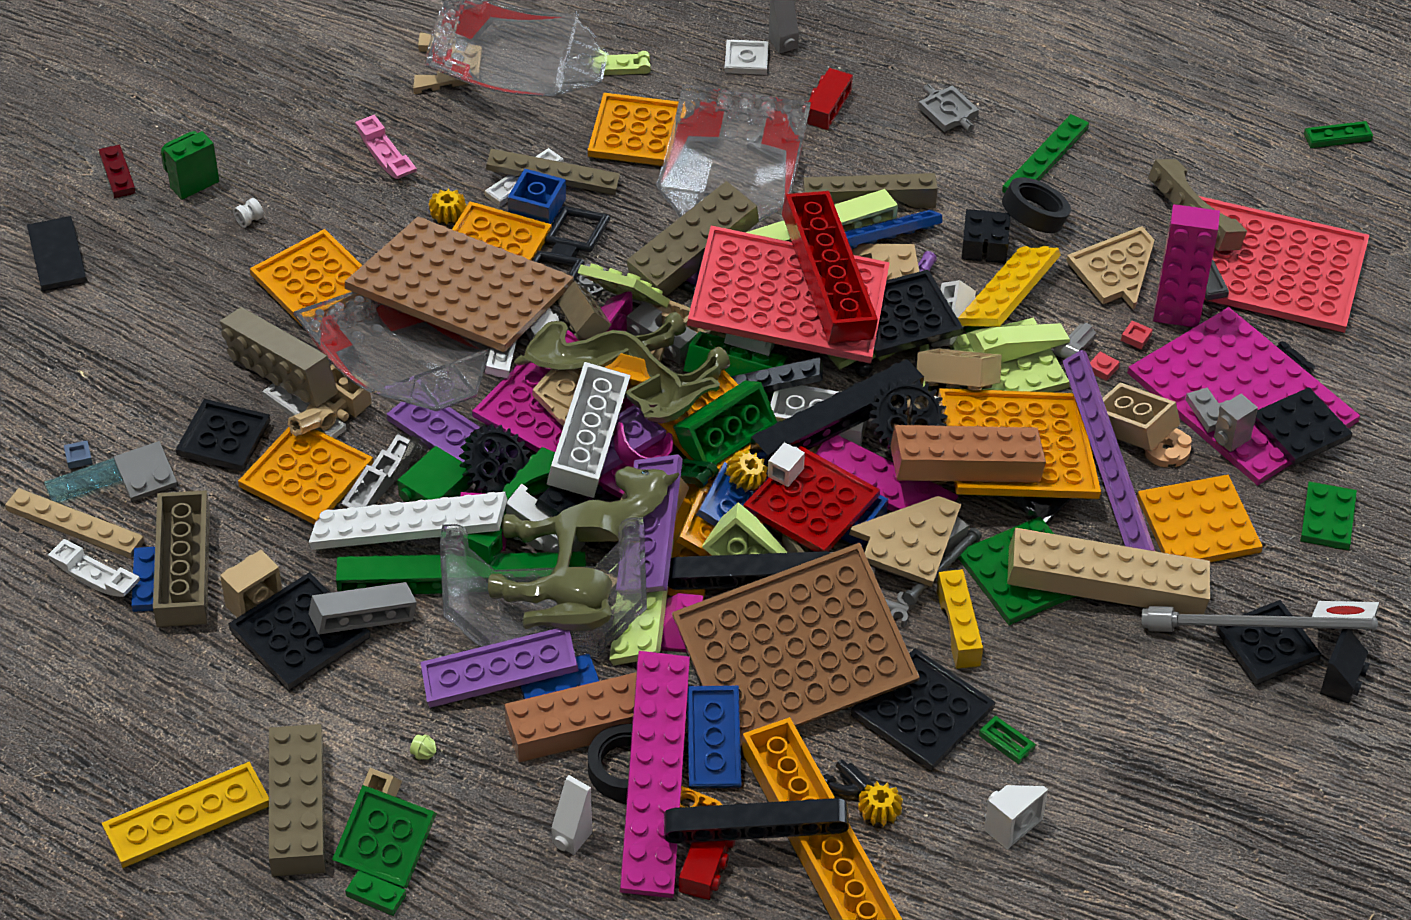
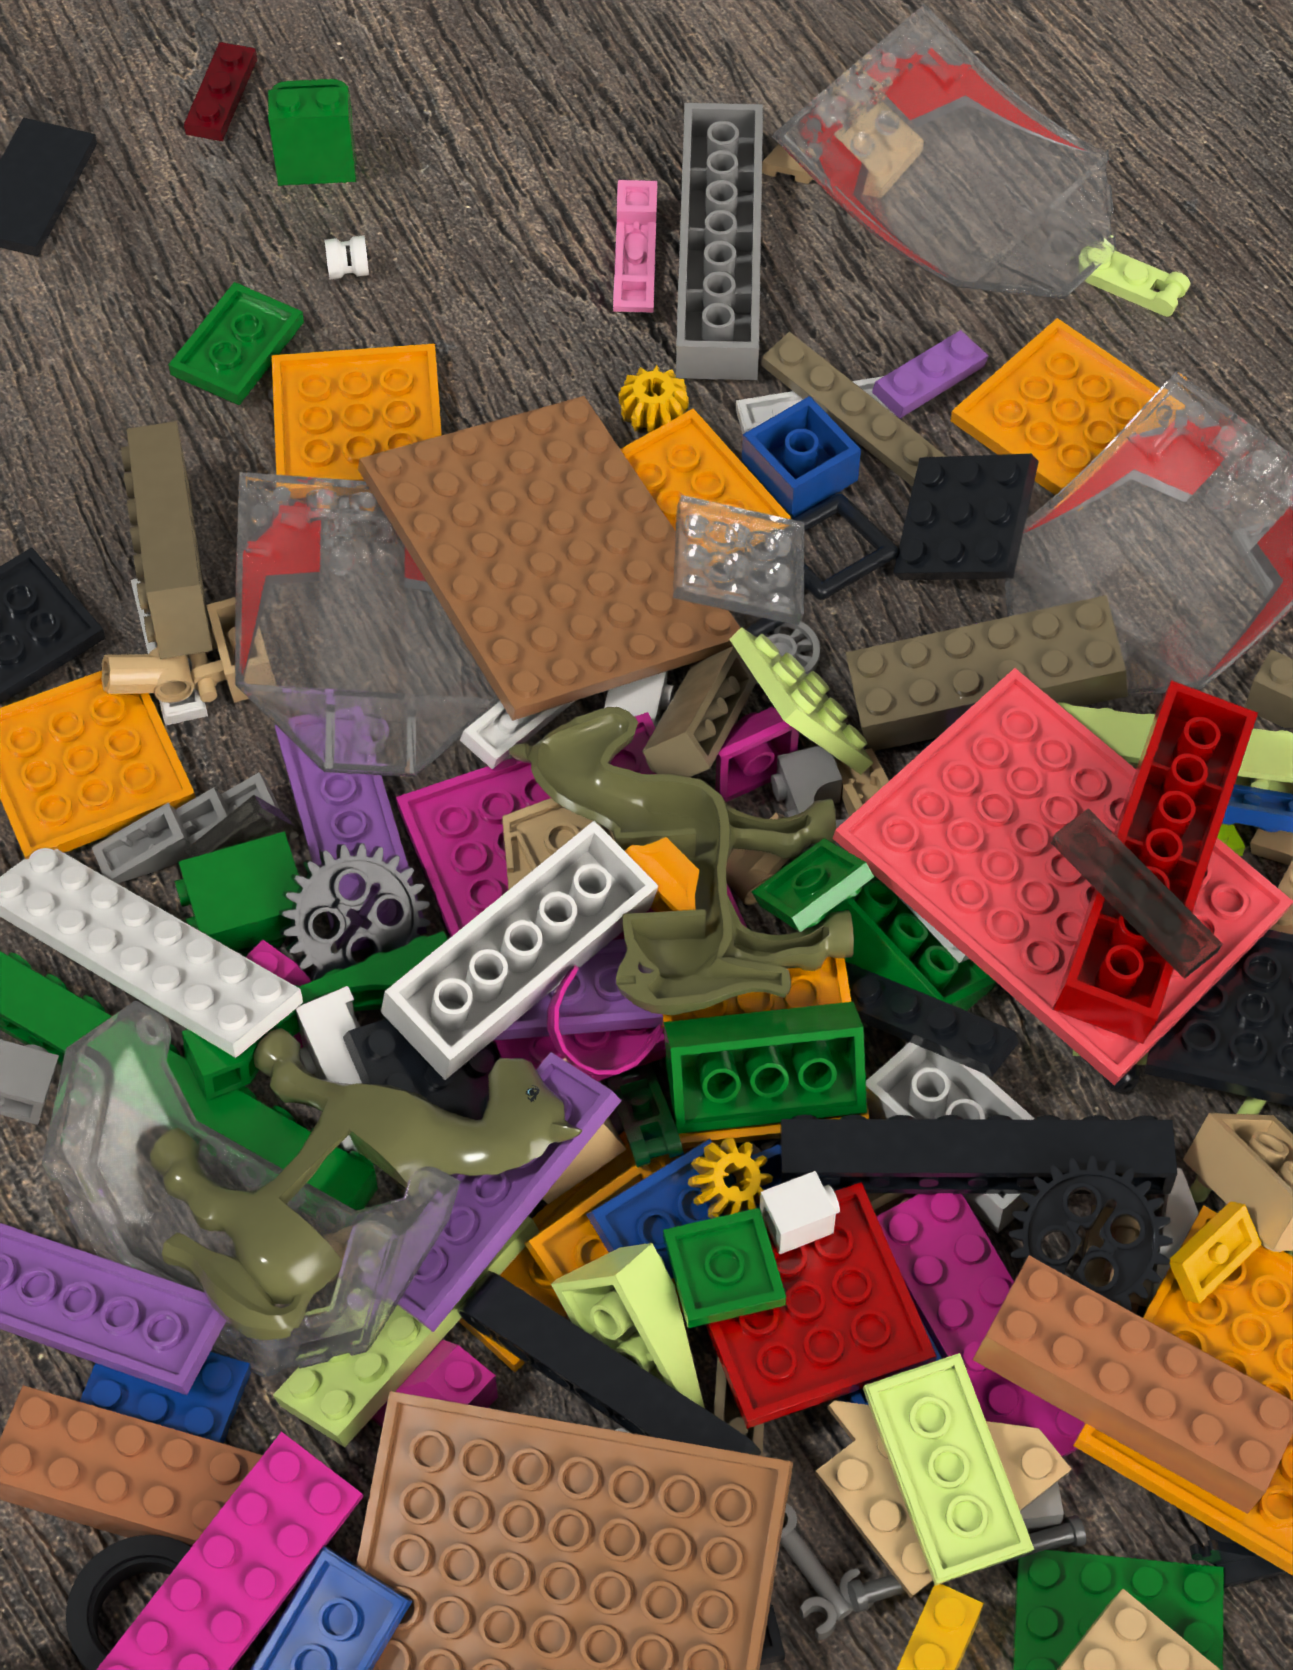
camera: 35 degrees right, 10 degrees up
none -> green plate [168,282,304,405]
none -> green plate [663,1208,786,1328]
none -> clear plate [673,495,804,625]
none -> light grey brick [676,103,763,380]
none -> green plate [752,838,874,932]
none -> yellowish green tile [863,1353,1034,1586]
none -> medium lavender plate [872,330,988,419]
none -> black plate [893,453,1039,580]
none -> clear smoke plate [1051,808,1223,979]
none -> yellow plate [1169,1201,1262,1304]

